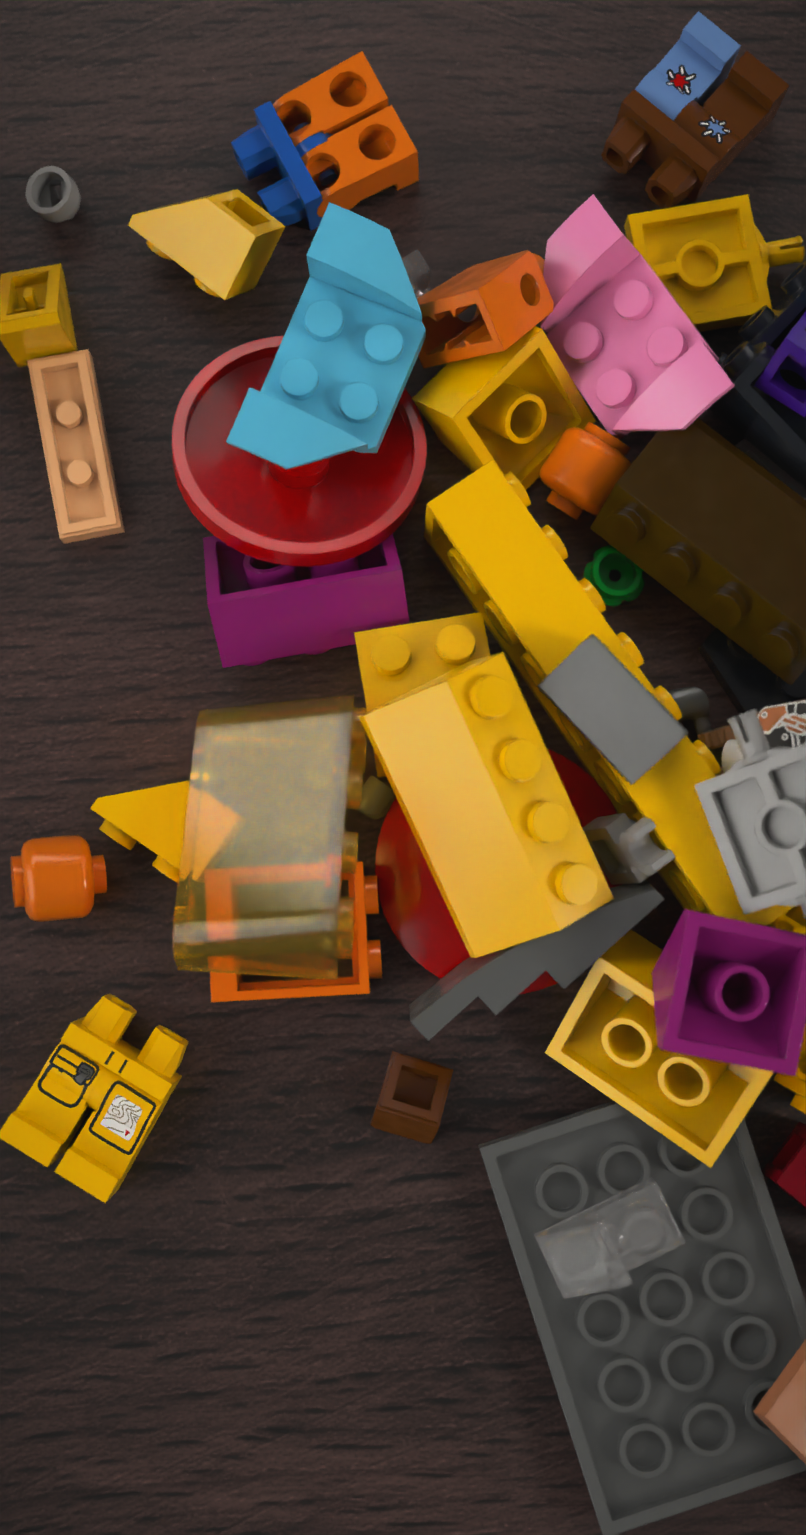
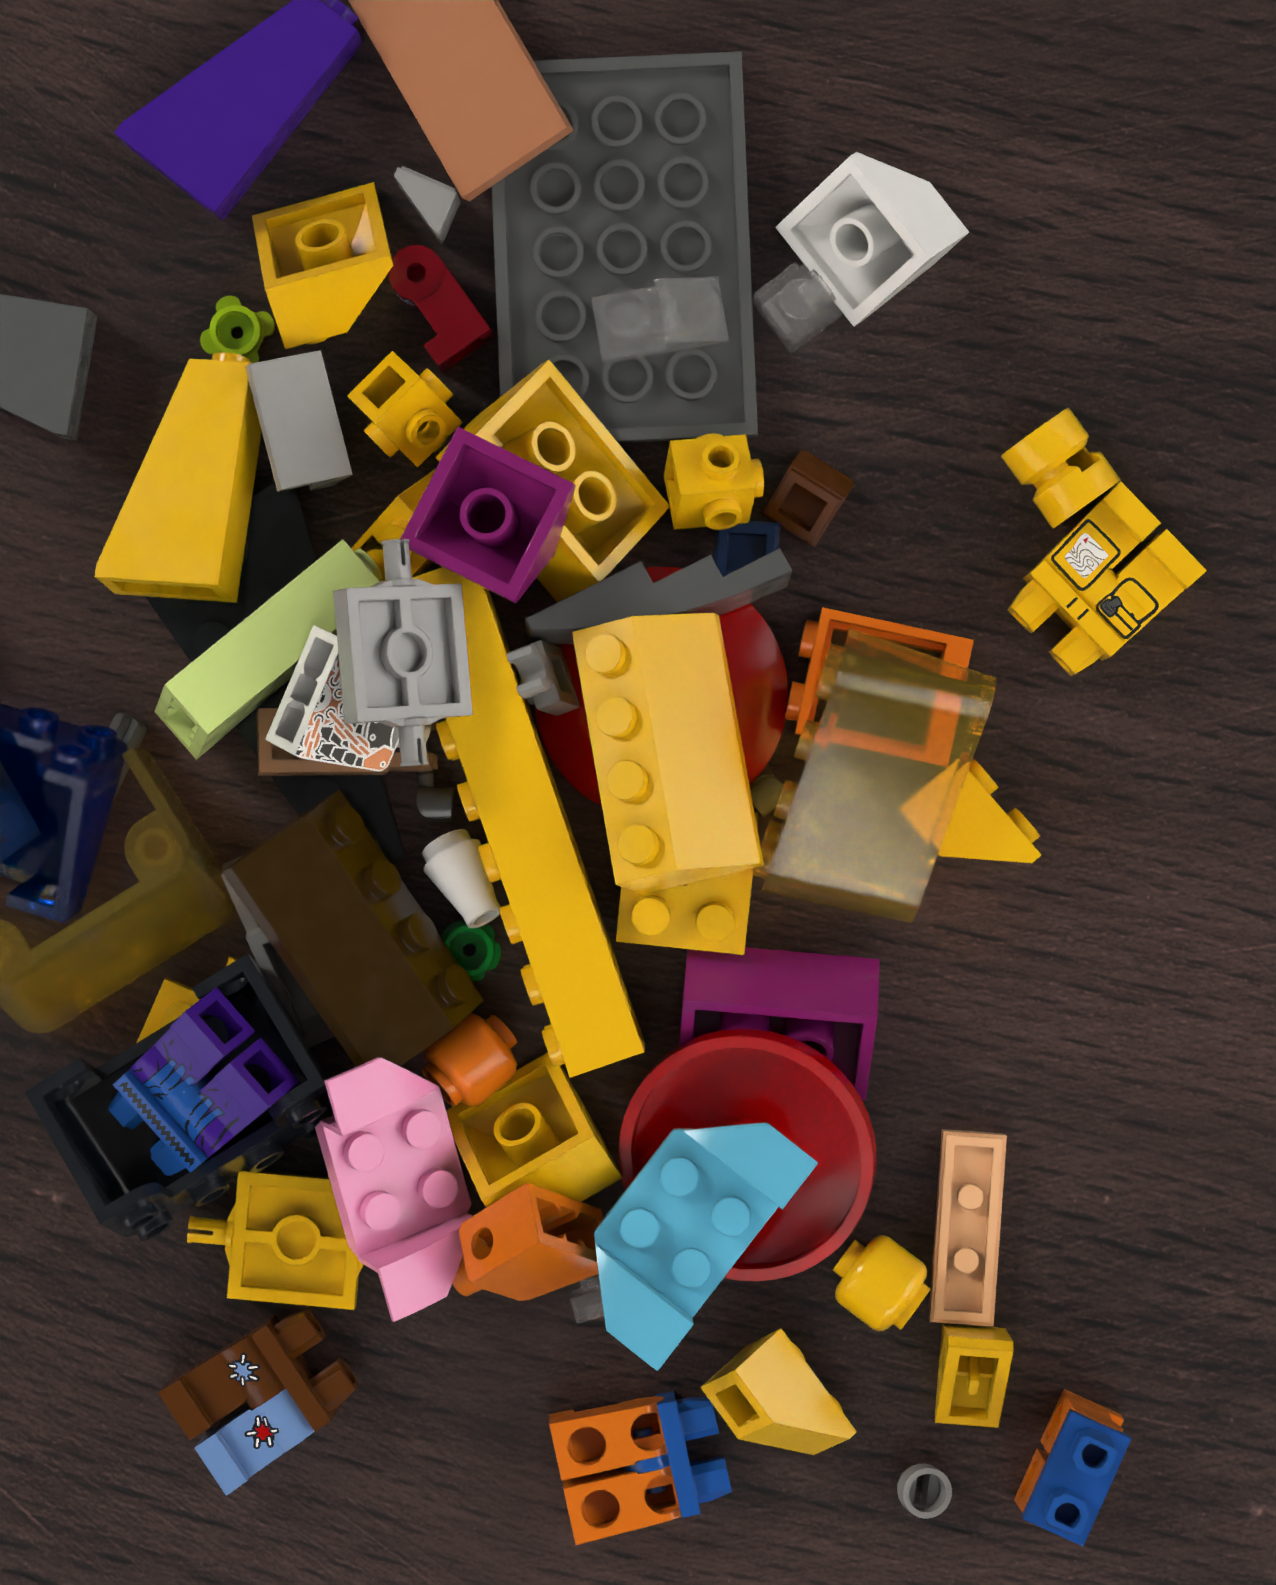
camera: 165 degrees left, 5 degrees up
orange head [10,835,107,922] -> none
dark grey slope [538,634,688,785] -> none
none -> white cone [422,829,501,928]
none -> yellow brick [664,433,764,530]
none -> dark blue tile [714,521,780,577]
none -> clear brick [753,262,842,354]
none -> white slope [775,152,969,327]
none -> yellow head [832,1235,931,1331]
none -> yellow wheel [1001,407,1121,529]

